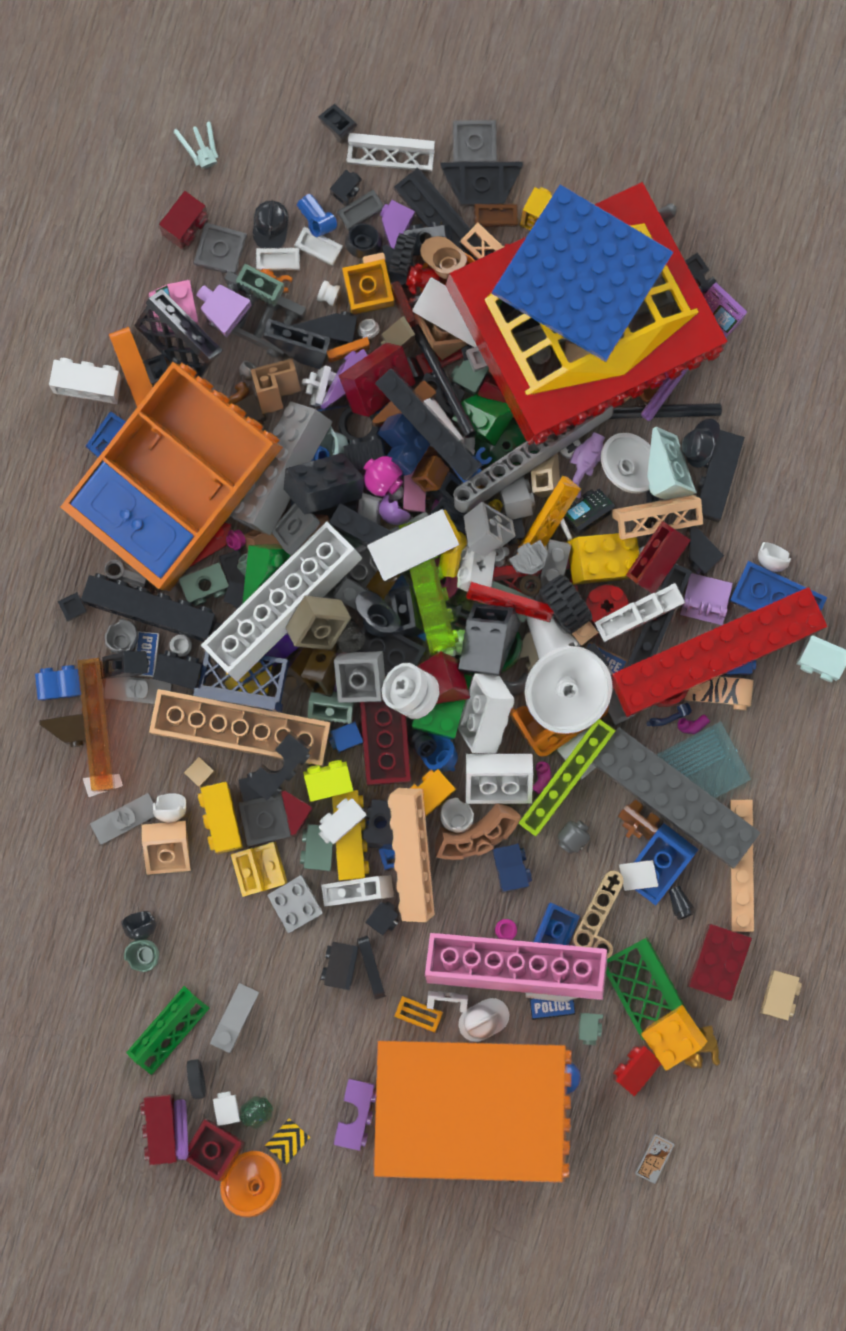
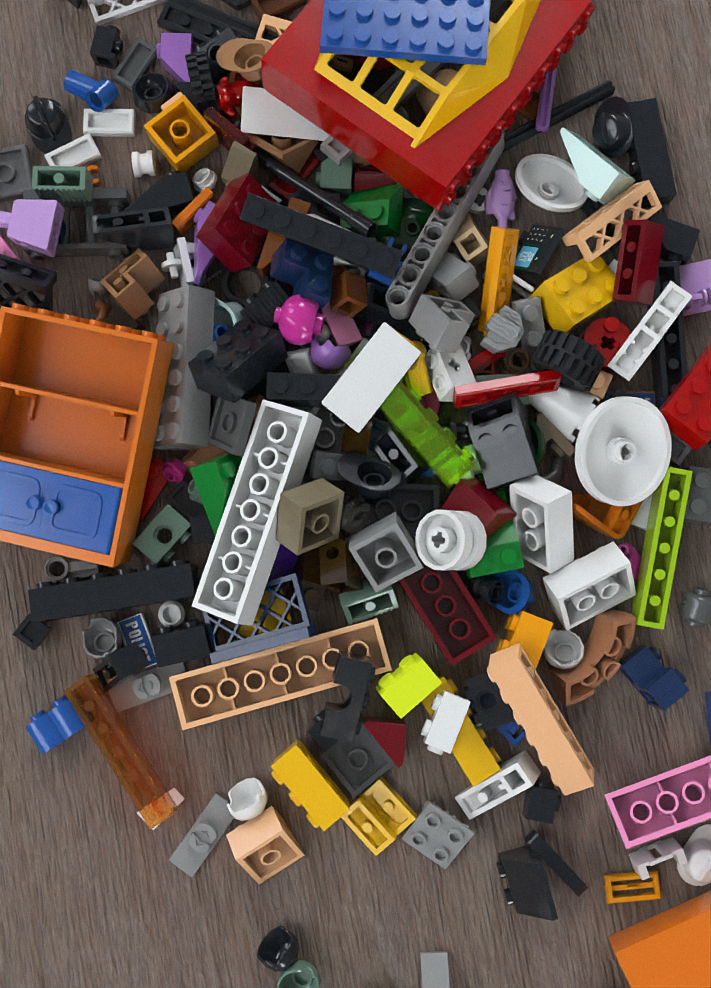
camera: 25 degrees left, 0 degrees up
dark brown slope [39,714,88,747] -> none
tan slope [184,757,215,788] -> none
sand green brick [300,824,333,871] -> none
blue brick [329,722,363,753] -> none
dark pink plate [495,919,517,940] -> none

